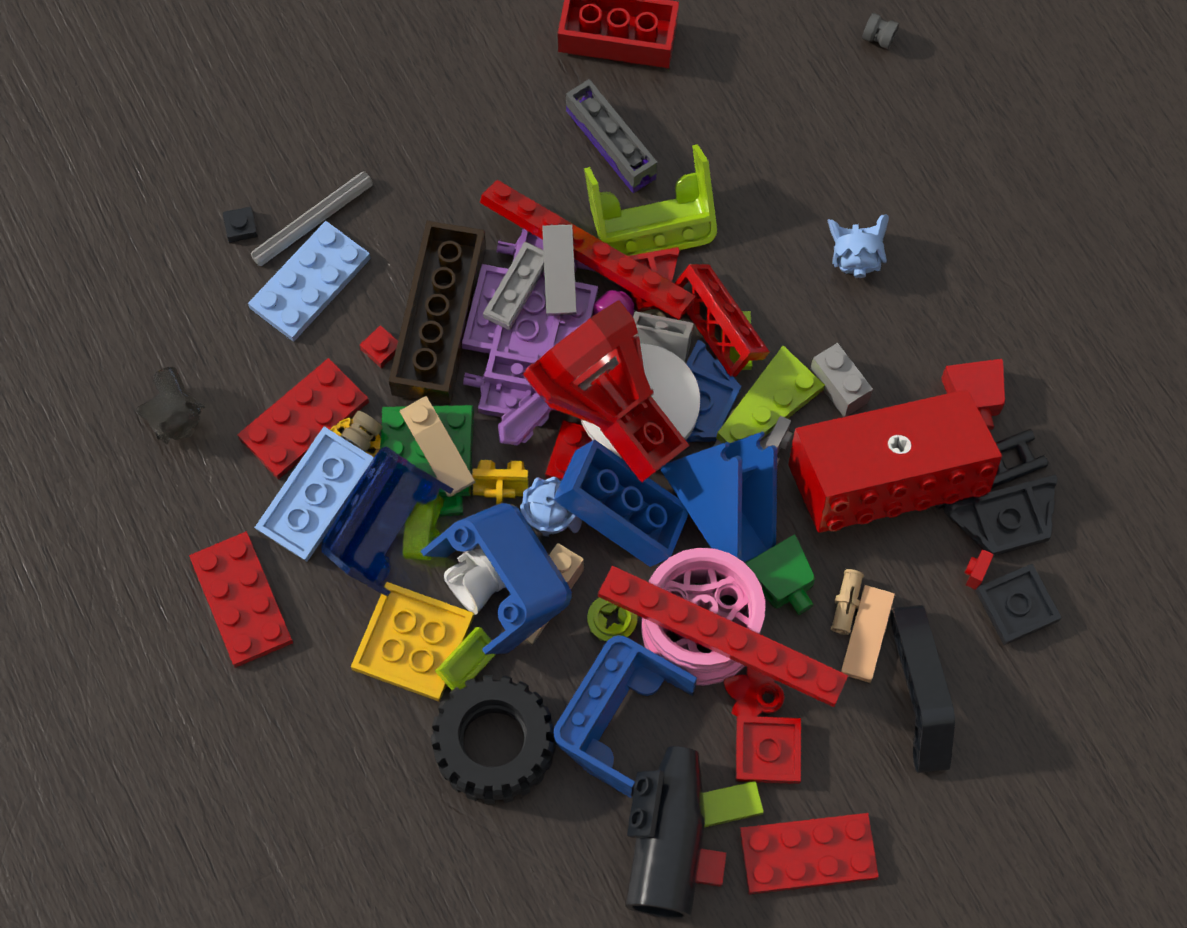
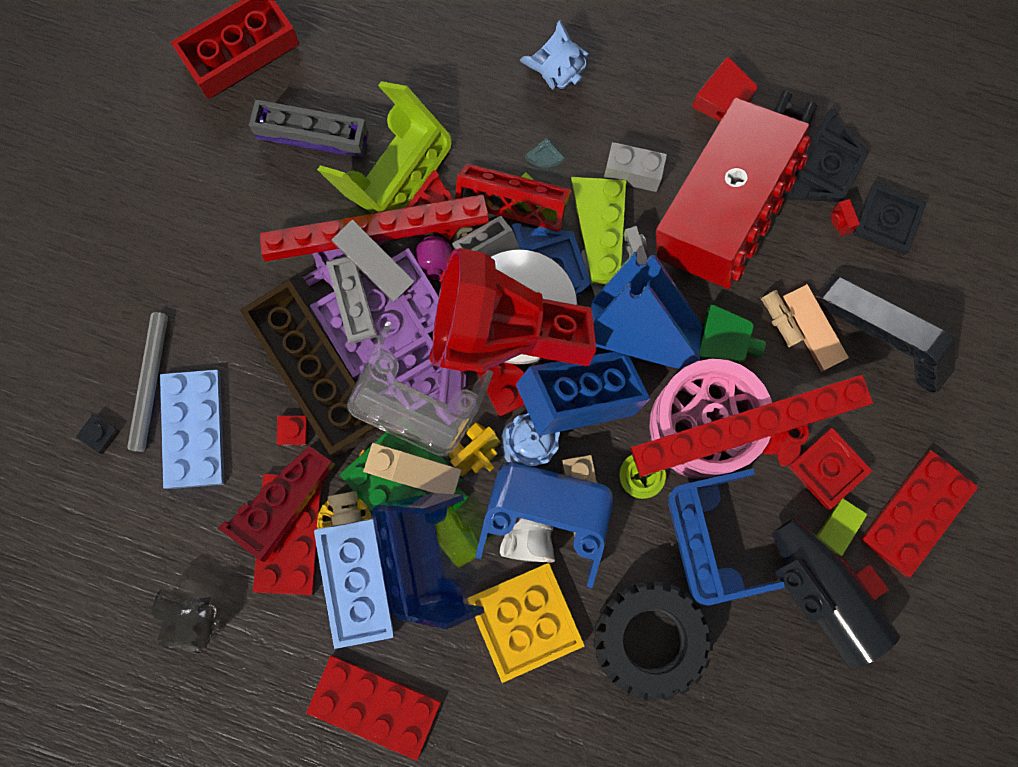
camera: 45 degrees left, 10 degrees up
lime tile [435,627,496,690] -> none
none -> dark red wing [218,446,335,562]
none -> clear windscreen [347,321,493,456]
none -> clear light blue tile [525,138,564,168]

